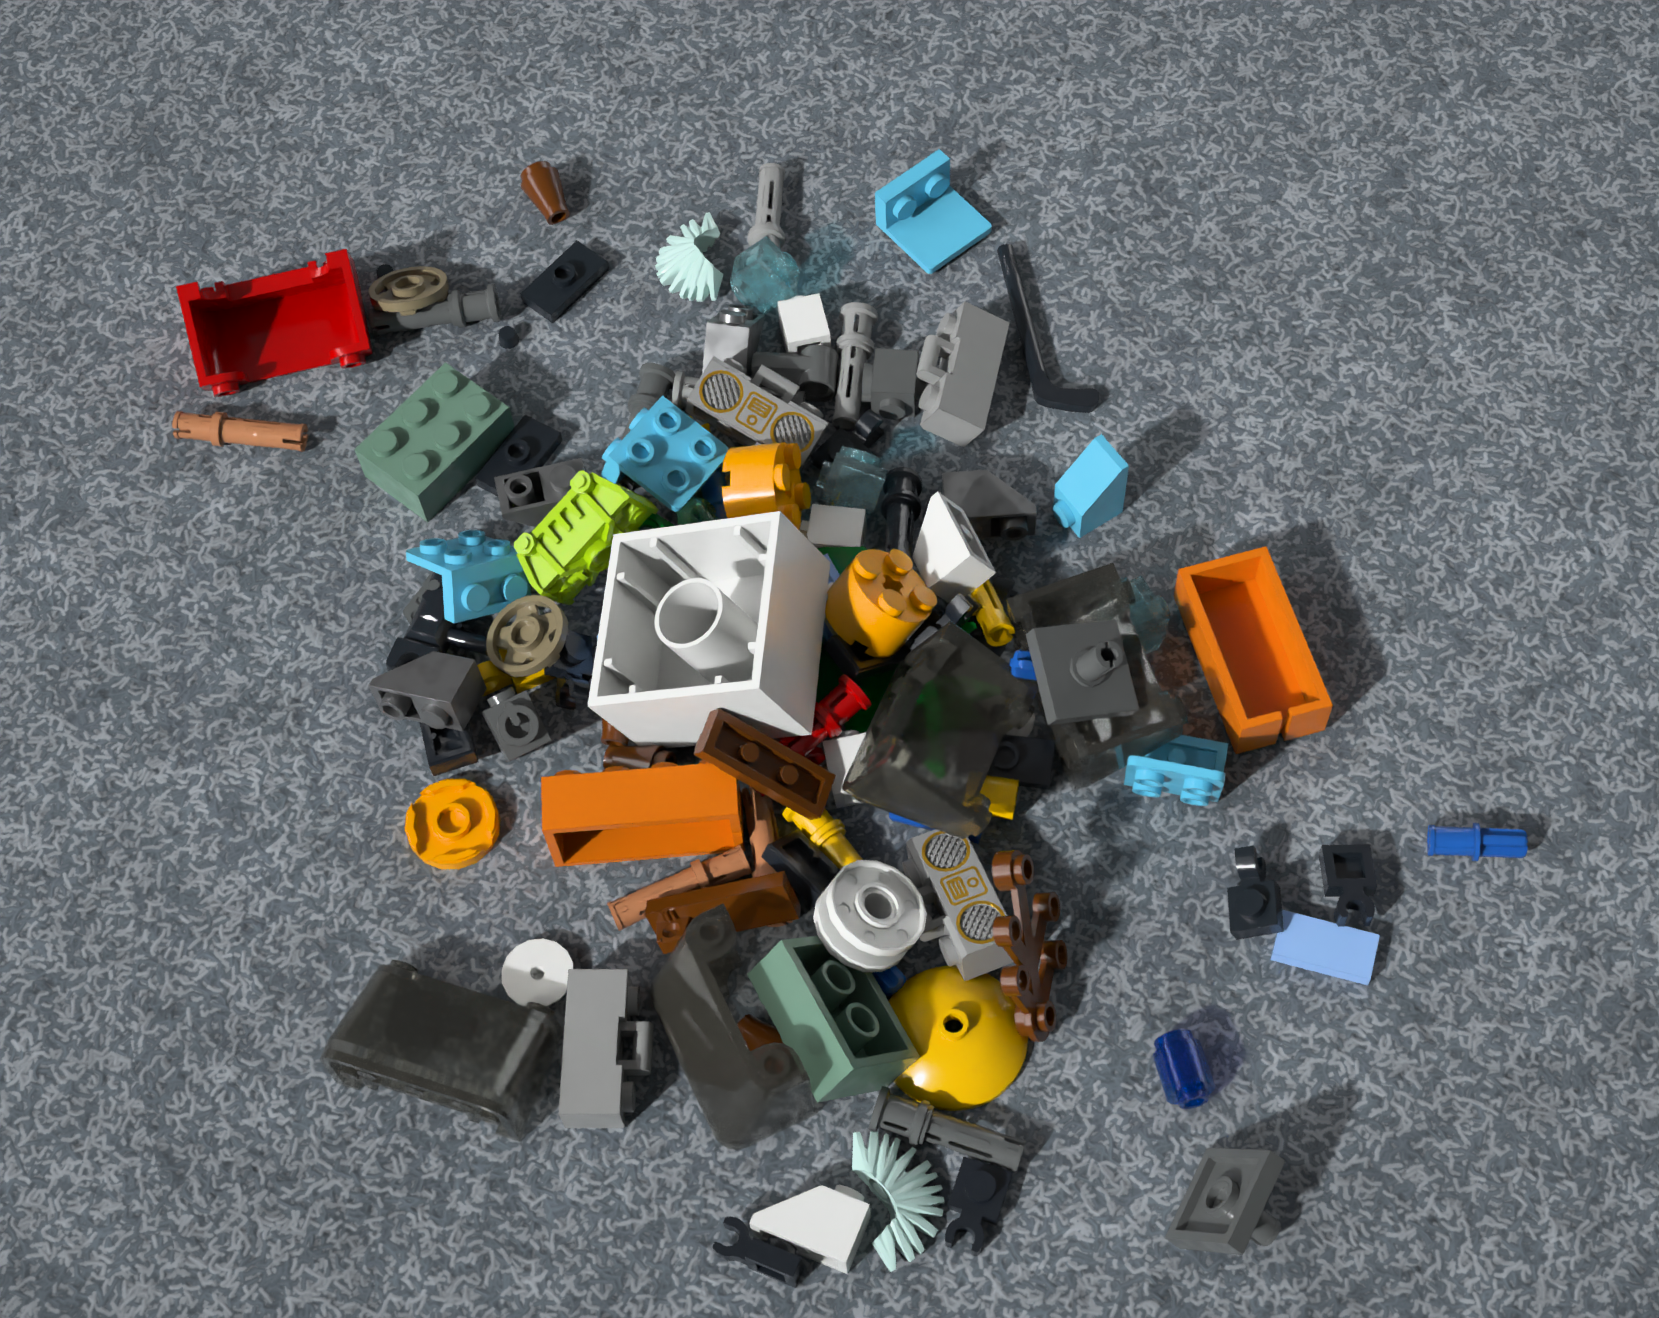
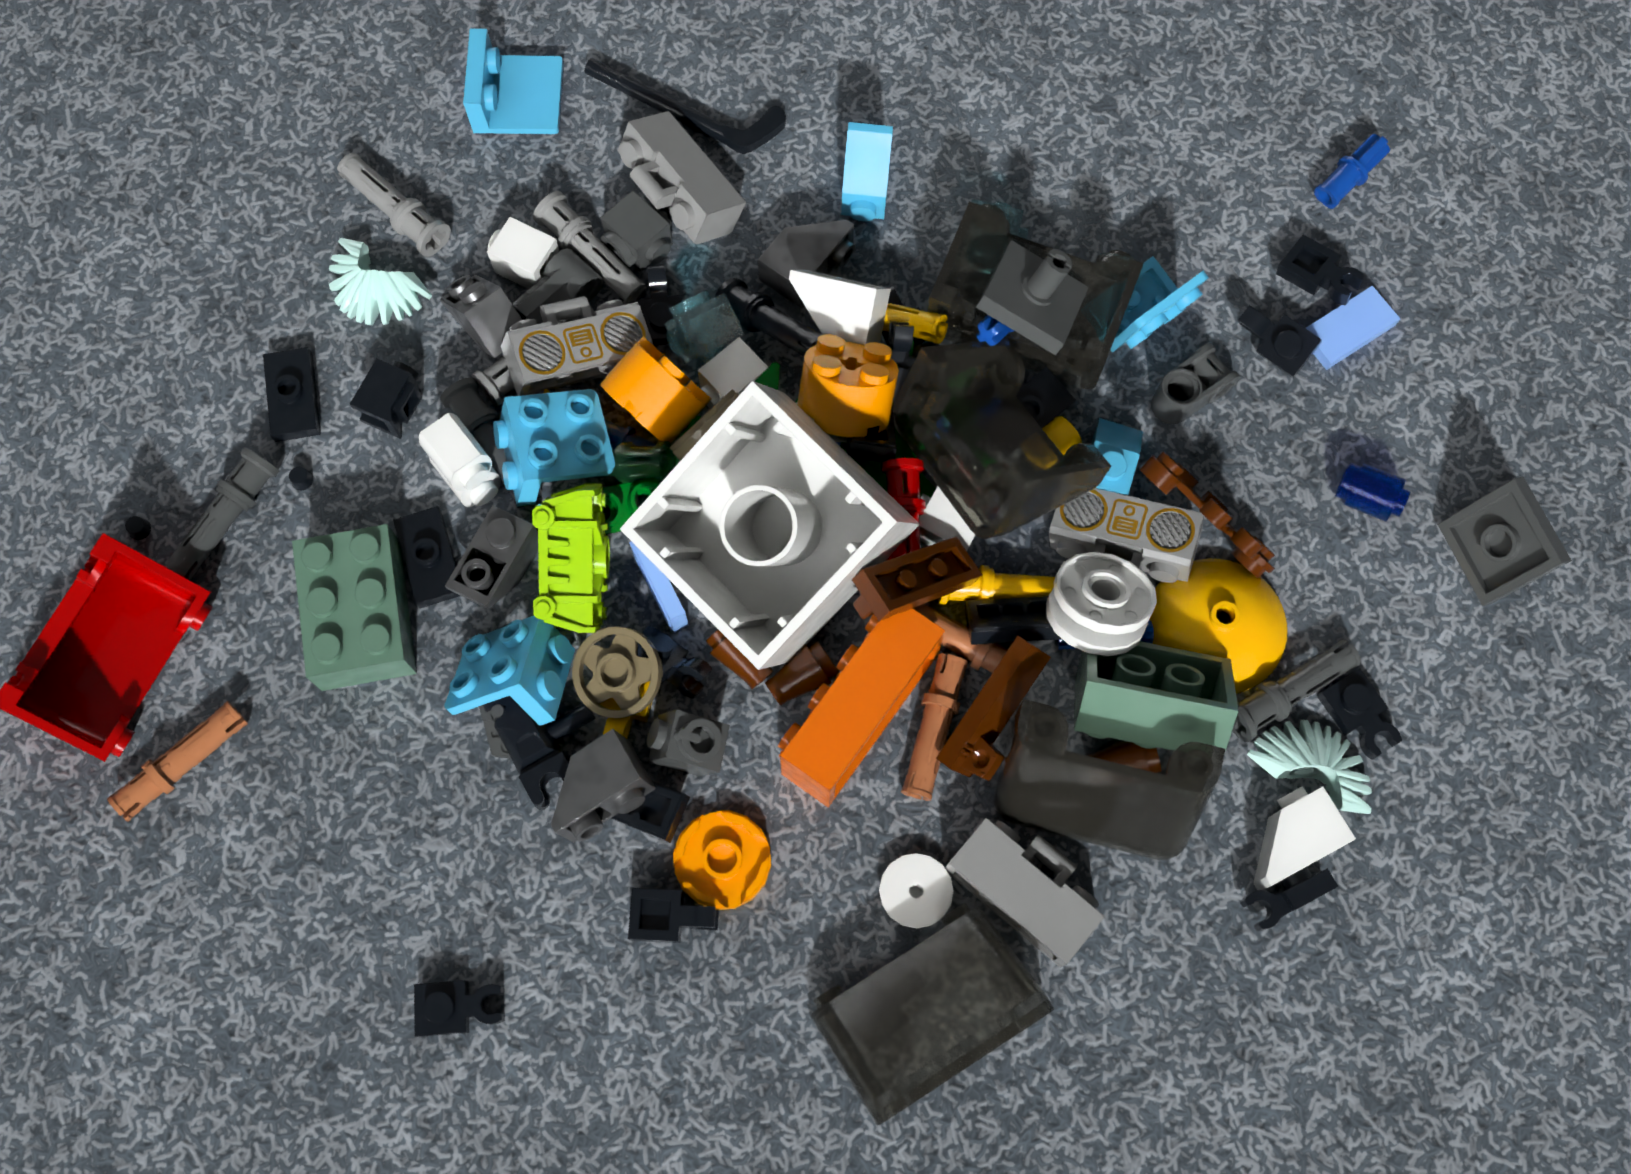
camera: 55 degrees left, 10 degrees up
dark tan wheel [368,266,449,316] -> none
reddish brown cone [520,161,570,225] -> none
clear light blue brick [730,236,800,315] -> none
orange piece [1173,546,1333,754] -> none
none -> black window [350,358,422,439]
none -> black plate [414,980,505,1037]
none -> white brick [419,413,501,507]
none -> black plate [628,888,719,943]
none -> medium azure slope [1079,418,1143,496]
none -> dark grey piece [1151,343,1241,424]

